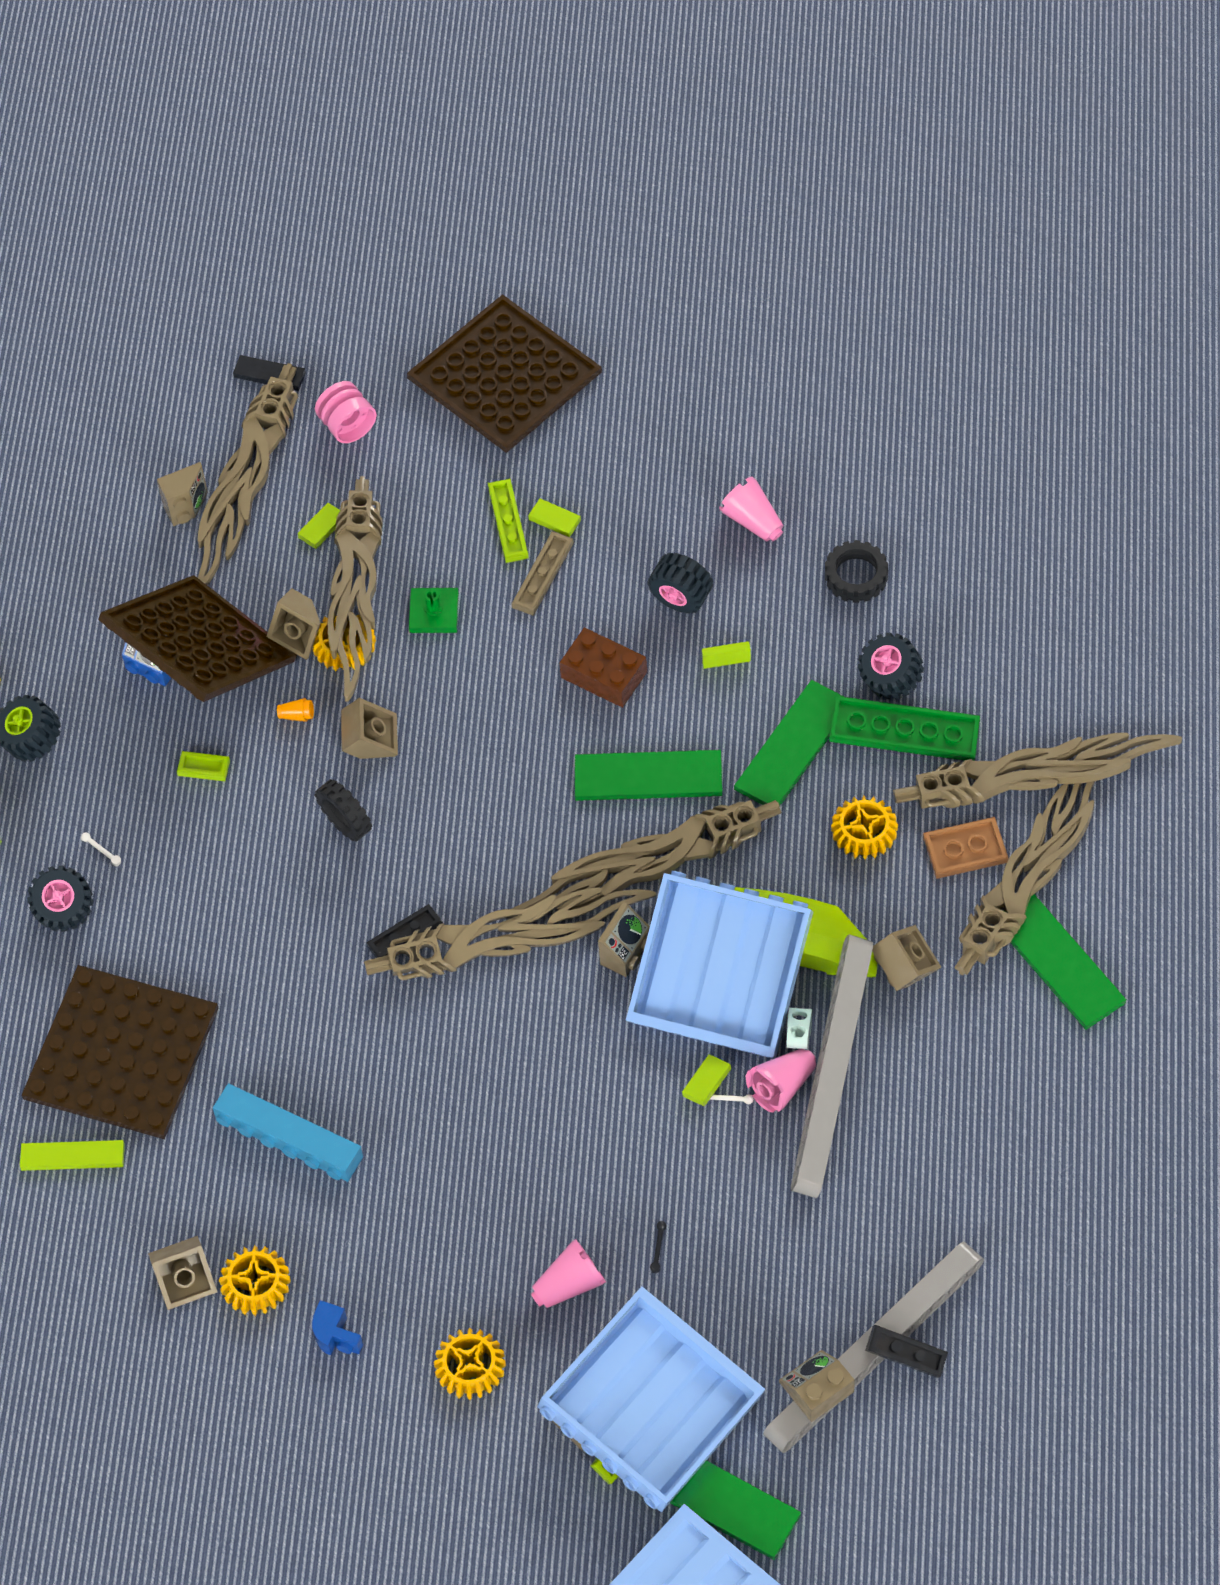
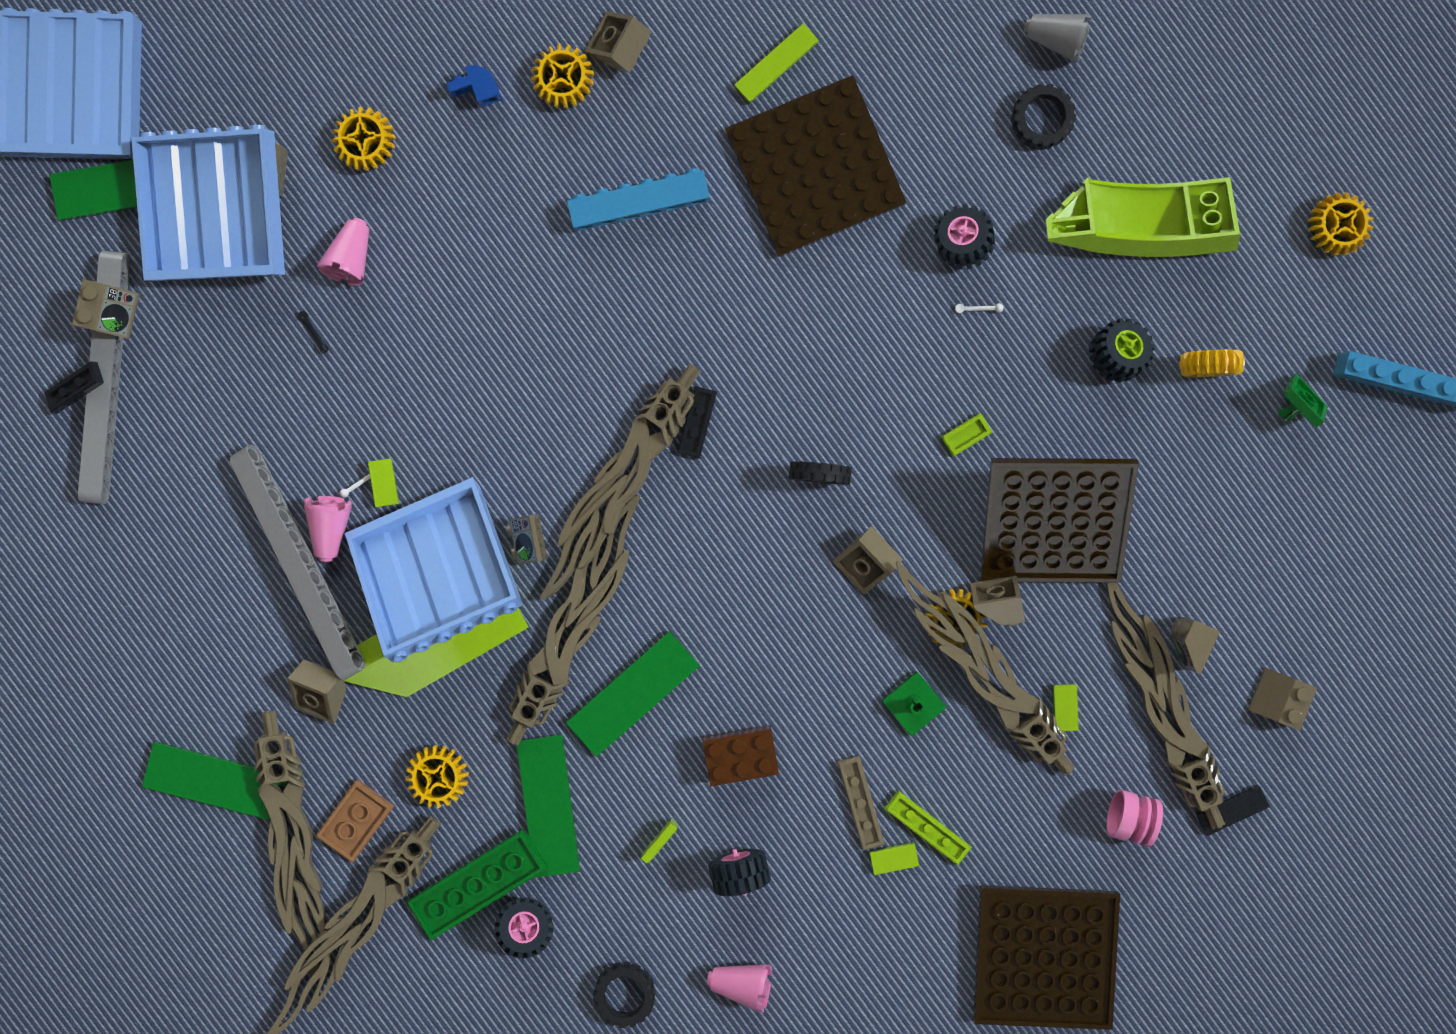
camera: 135 degrees right, 30 degrees up
light orange cone [277,698,314,722] -> none
light aqua leg [787,1008,812,1049] -> none
none -> dark tan slope [1247,667,1317,731]

